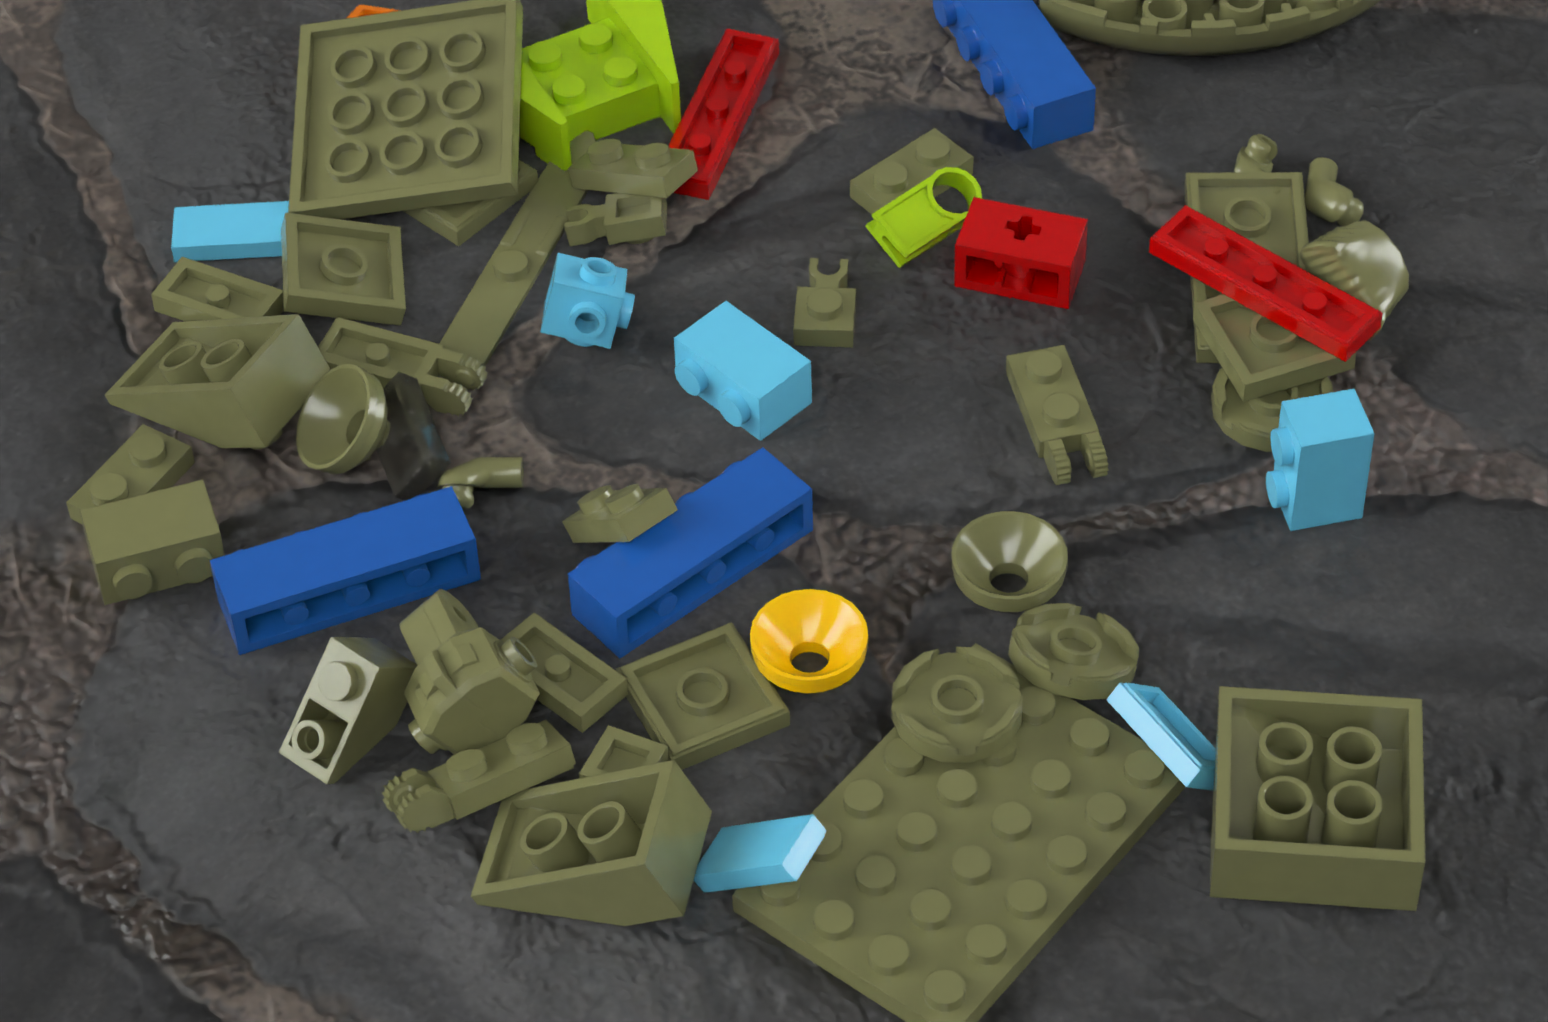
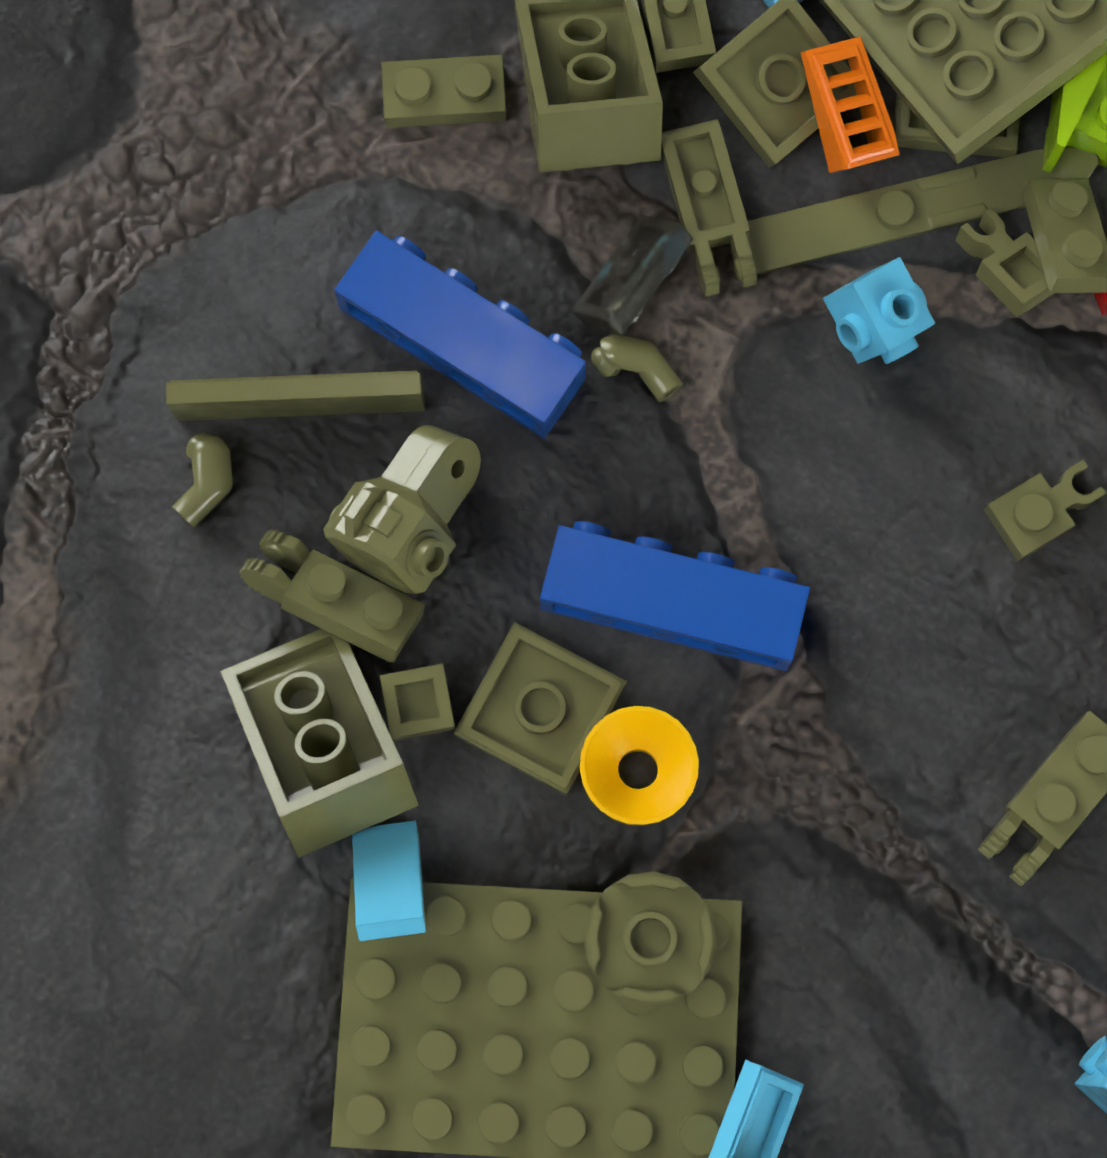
camera: 55 degrees right, 30 degrees up
olive brick [80,479,225,605] -> none
olive slope [279,637,417,784] -> none
olive piece [296,364,391,475] -> none
olive plate [501,612,628,733] -> none
olive plate [562,484,678,543] -> none
medium azure brick [674,301,812,441] -> none
olive piece [951,511,1068,612] -> none
olive tile [1008,603,1139,700] -> none
none -> olive tile [166,371,425,421]
none -> olive arm [172,432,233,528]
none -> orange slope [800,36,900,173]

